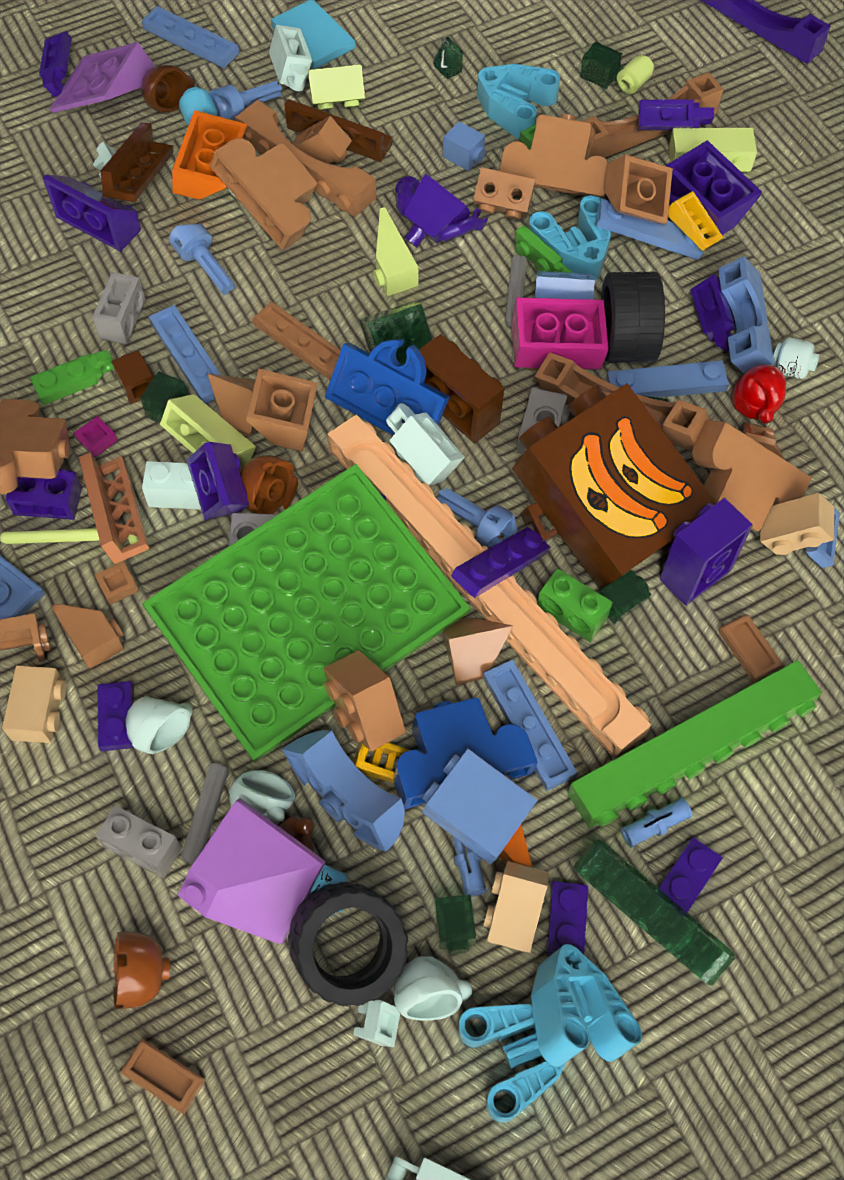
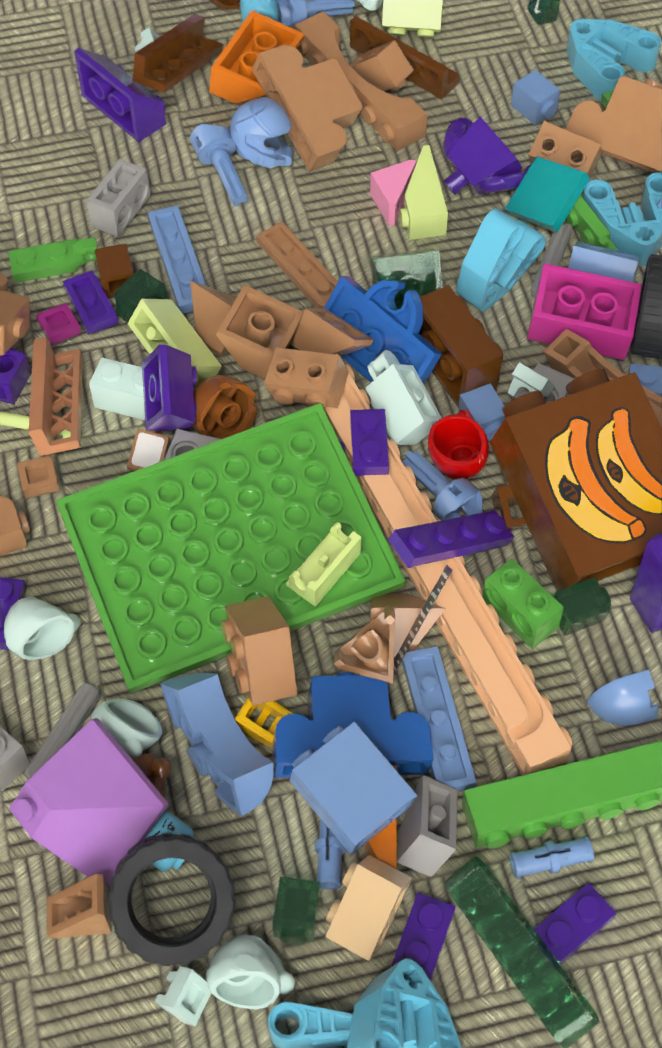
camera: 15 degrees right, 5 degrees down
none -> medium nougat slope [47,873,111,938]
none -> dark purple plate [62,270,118,335]
none -> white slope [127,429,171,471]
none -> medium blue helmet [230,97,294,168]
none -> medium nougat brick [264,347,348,408]
none -> yellowish green hinge [286,522,361,607]
none -> medium nougat slope [291,308,374,357]
none -> medium nougat slope [334,604,395,684]
none -> dark purple plate [350,409,389,476]
none -> bright pink slope [370,160,416,226]
none -> dark grey sticker [387,565,452,685]
none -> light grey slope [397,775,457,877]
none -> red piece [428,409,489,480]
none -> medium azure connector [456,208,546,312]
none -> medium blue brick [458,383,505,442]
none -> teal tile [505,156,590,232]
none -> light aqua tile [508,362,554,398]
none -> medium blue brick [587,670,658,726]

